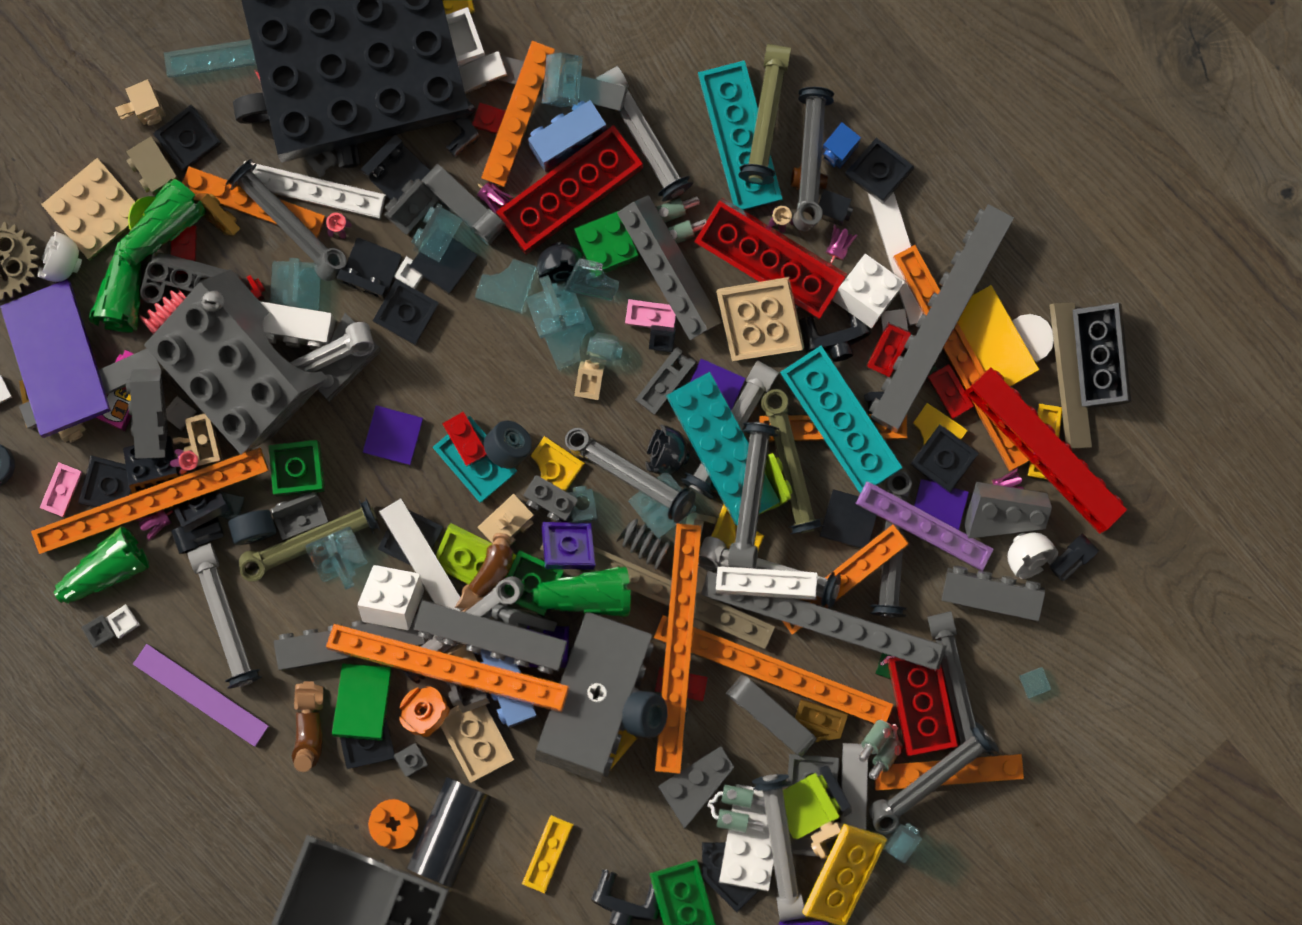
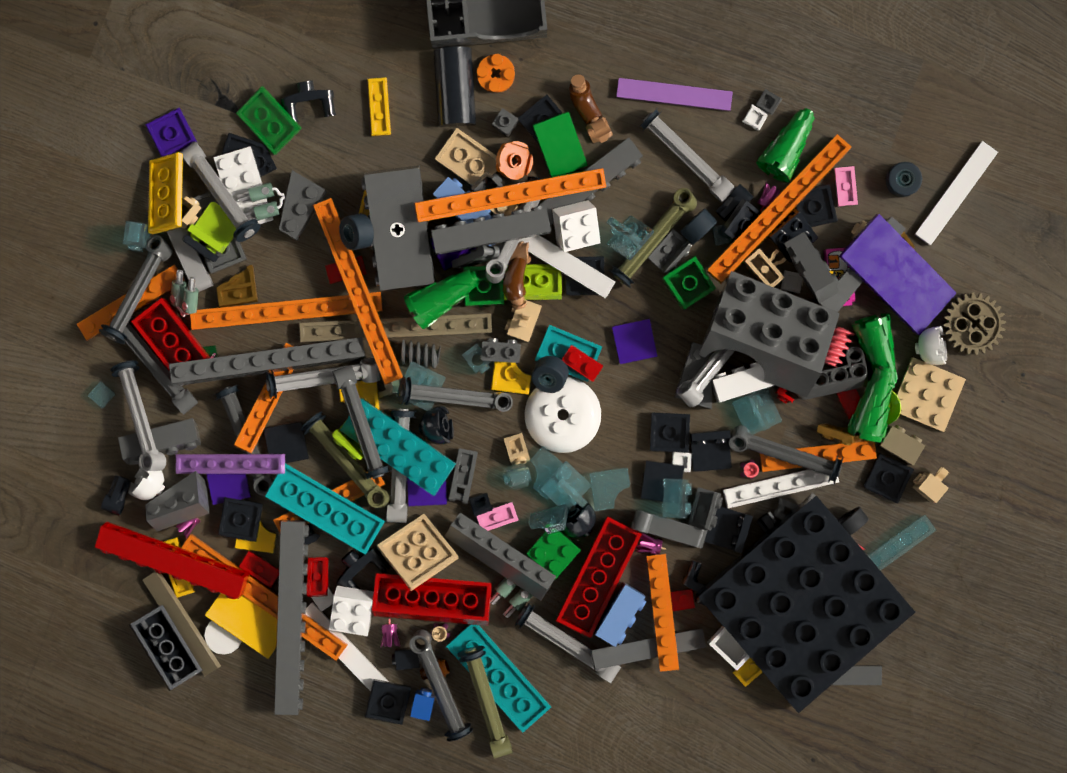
camera: 155 degrees right, 5 degrees up
coral piece [170,449,198,475] -> none
light grey hinge [202,291,224,312] -> none
white slope [459,51,507,93] -> none
clear light blue brick [542,52,583,107] -> none
dark purple tile [542,522,595,570] -> none
white plate [716,567,818,600] -> none
dark grey beam [726,675,817,758] -> none
none -> light grey piece [110,361,166,472]
none -> white brick [525,377,601,453]

